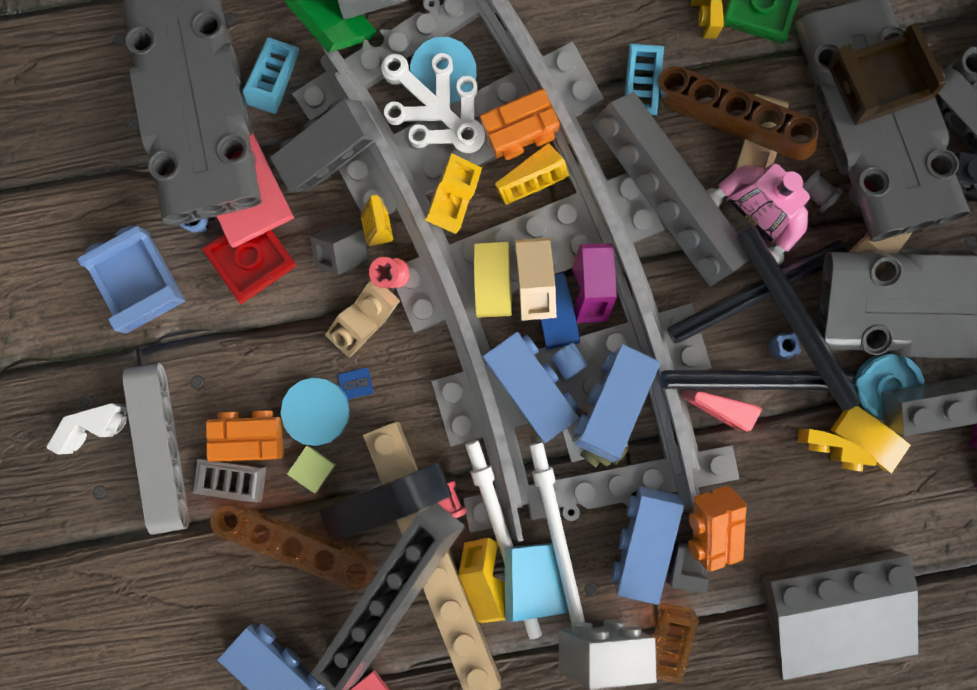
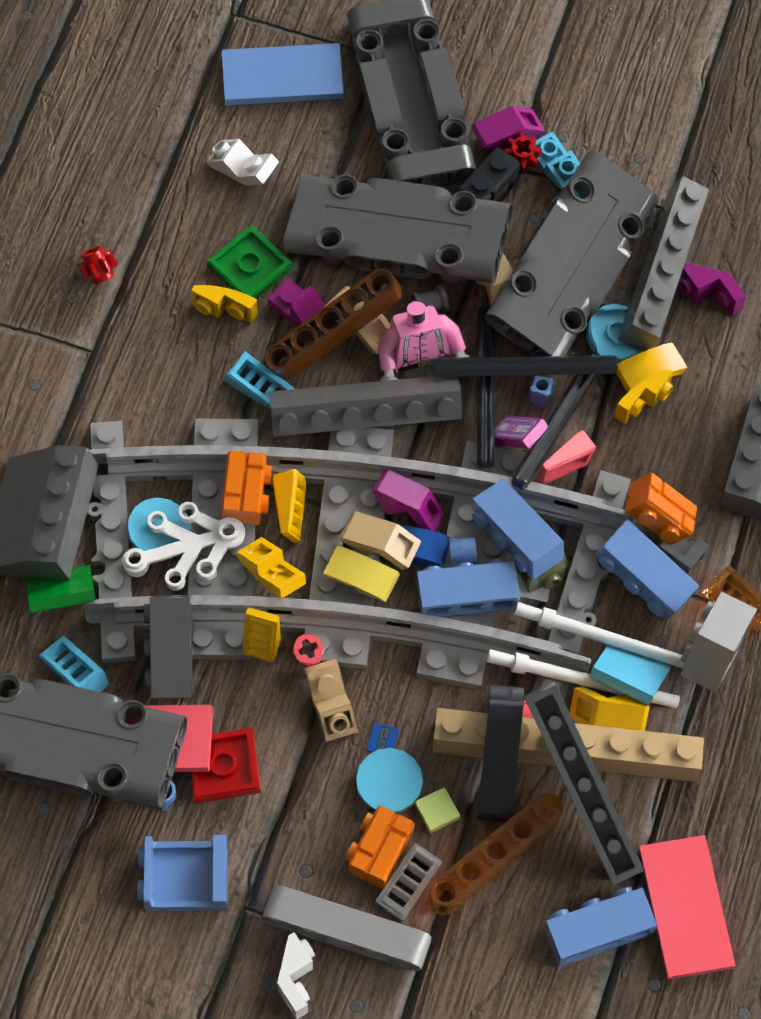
camera: 65 degrees left, 20 degrees down
dark grey panel [310,223,367,275] -> none
dark brown panel [828,23,946,125] -> none
none -> magenta slope [268,278,325,341]
none -> tile [495,415,548,449]

